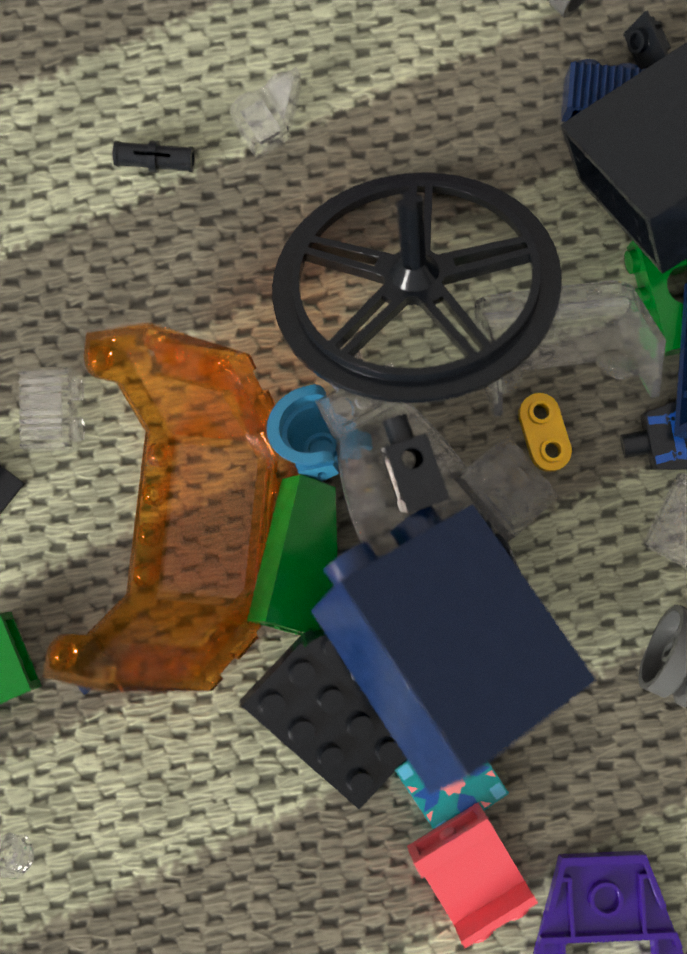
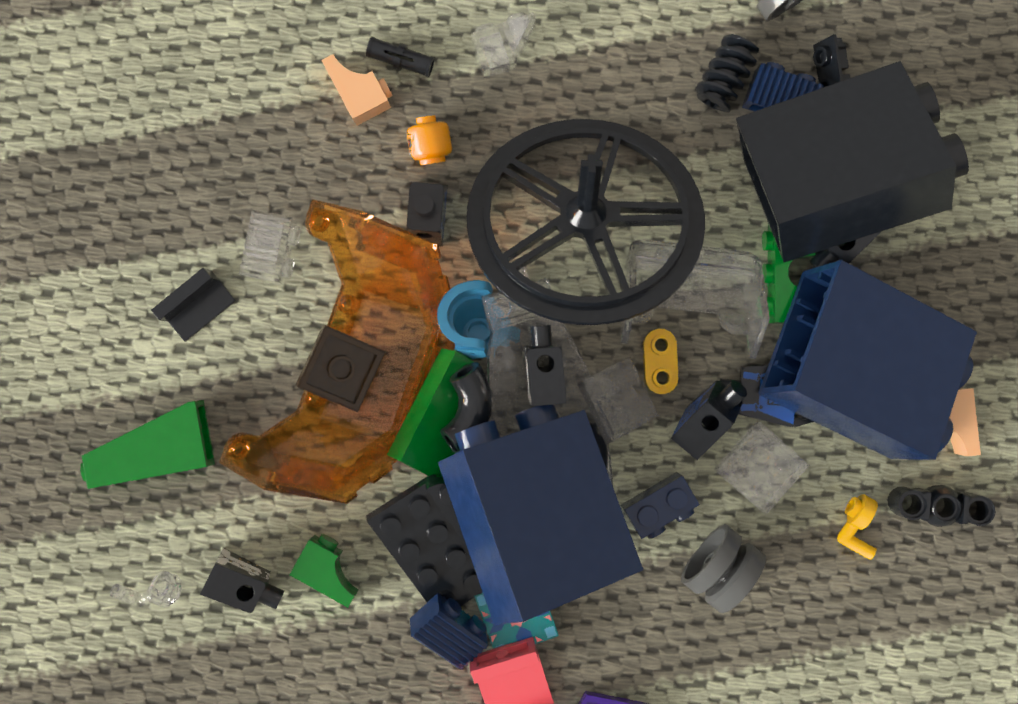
camera: 15 degrees right, 5 degrees up
none -> black torso [200,548,284,613]
none -> green arch [289,534,359,608]
none -> dark brown tile [295,324,385,412]
none -> light nougat arch [322,54,393,126]
none -> light orange head [406,115,452,165]
none -> black torso [406,182,448,247]
none -> dark blue brick [410,593,488,670]
none -> black cylinder [440,362,492,453]
none -> dark blue brick [621,472,700,539]
none -> black torso [671,380,747,460]
none -> black piece [696,34,759,113]

